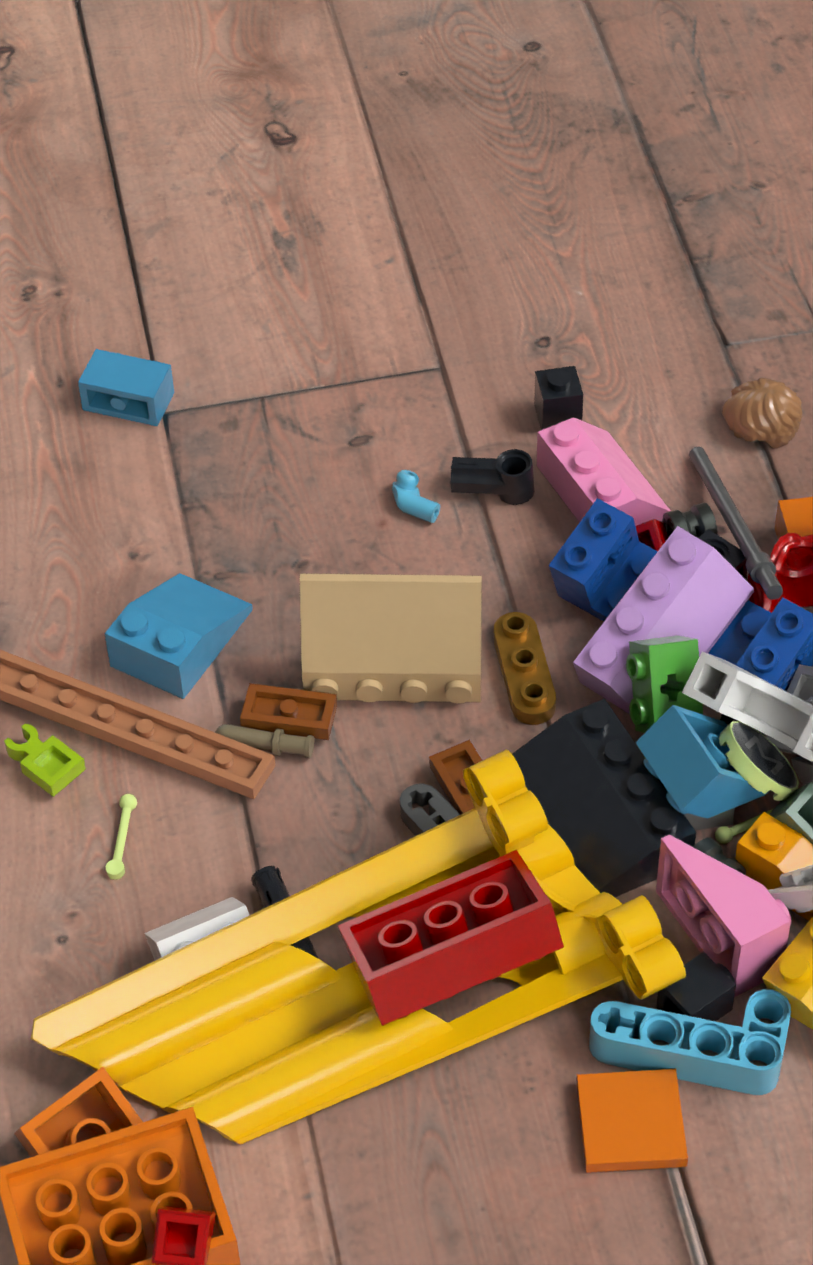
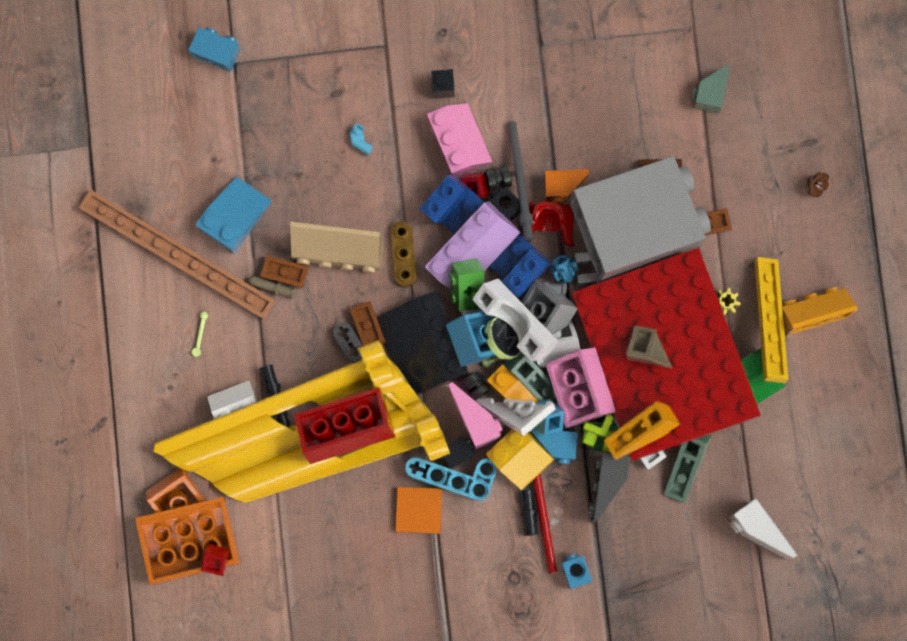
camera: 10 degrees right, 30 degrees up
lime plate [4,723,86,797] -> none
black piece [450,449,535,505] -> none
medium nougat hair [722,378,802,449] -> none

